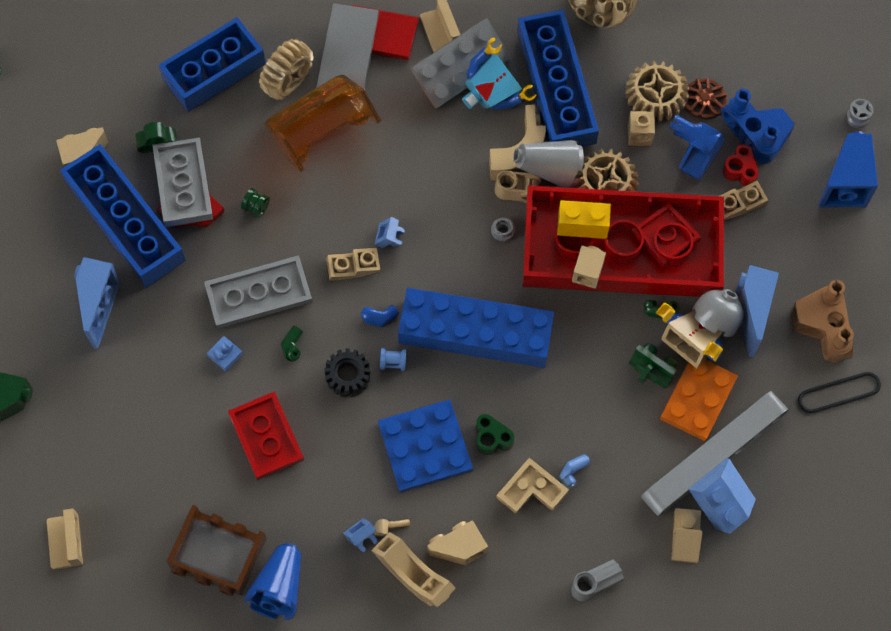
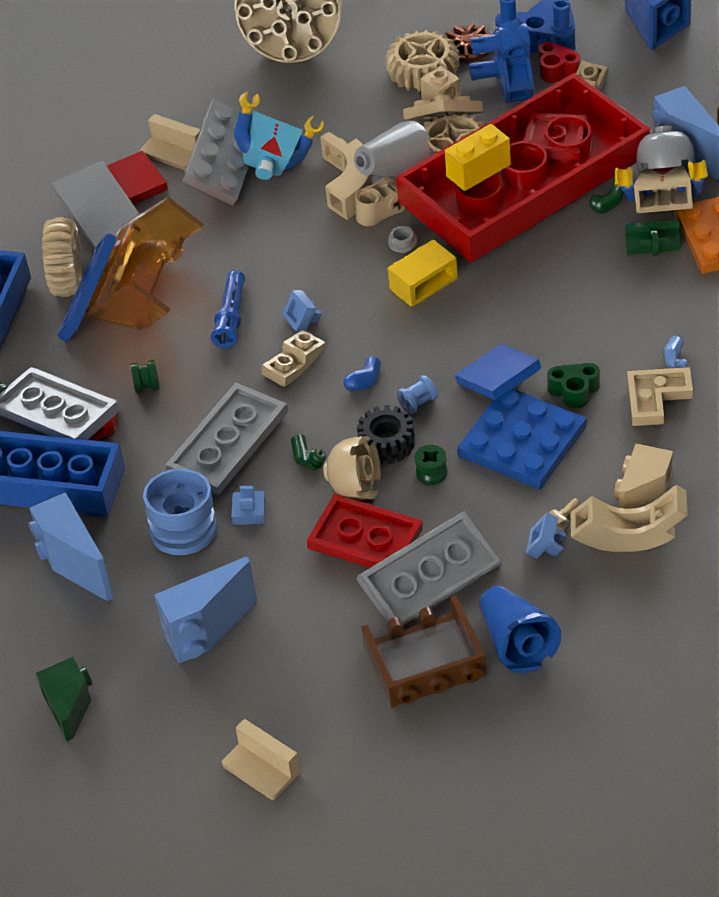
camera: 35 degrees left, 20 degrees down
blue brick [398,288,554,368] -> none
blue brick [517,9,599,147] -> none
tan brick [572,246,606,289] -> none
none -> blue tile [57,233,117,342]
none -> medium blue wheel [143,469,217,555]
none -> medium blue slope [154,556,257,664]
none -> blue pin [210,270,245,348]
none -> tan cylinder [324,436,381,500]
none -> light grey tile [356,510,503,627]
none -> yellow brick [387,239,458,307]
none -> tan plate [403,95,483,121]
none -> dark green wheel [414,444,448,485]
none -> blue tile [455,344,541,400]

